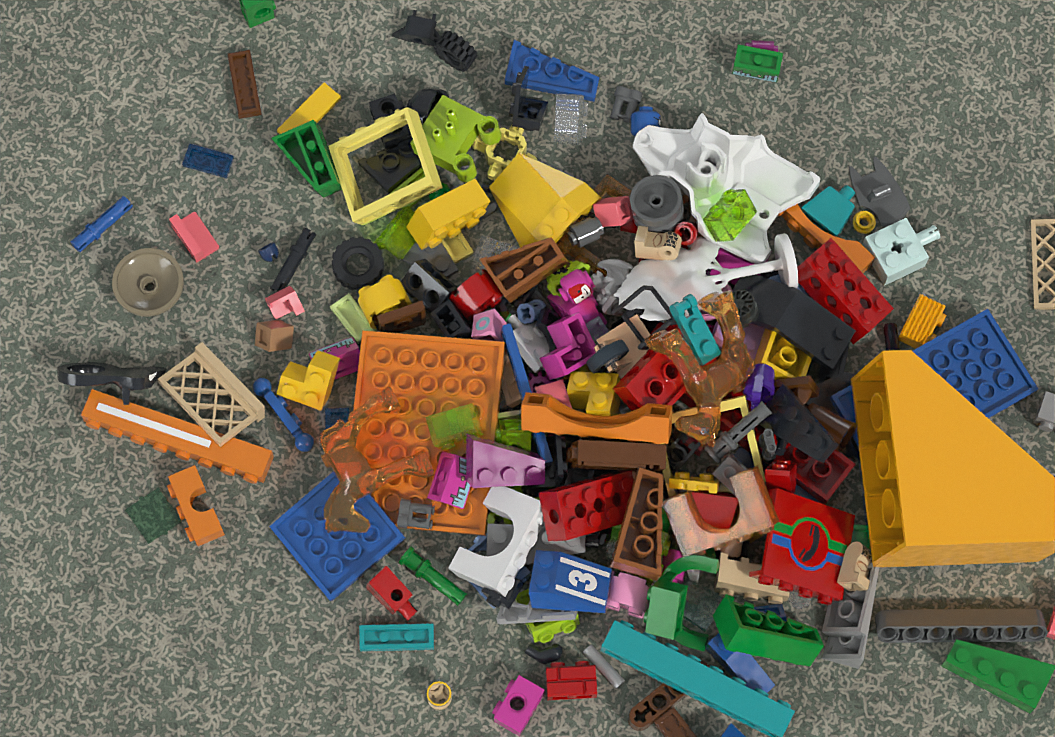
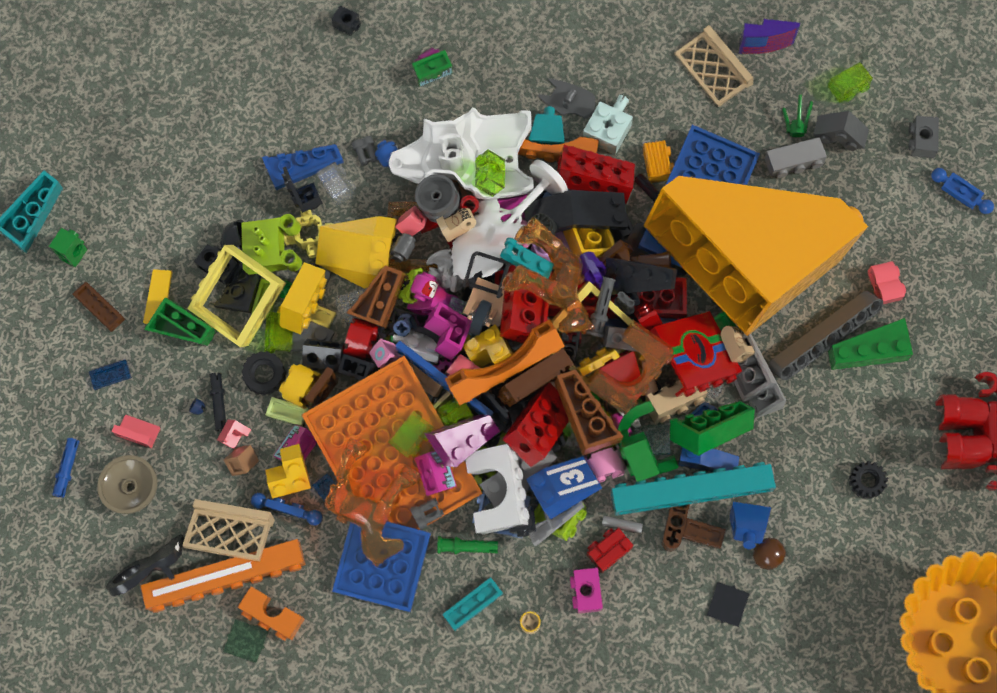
camera: 30 degrees left, 0 degrees up
red torso [365,566,418,621] -> none
black piece [392,10,441,46] -> none
black tyre [433,31,478,72] -> none
black arm [525,643,563,664] -> none
yellow plate [852,211,876,234] -> none

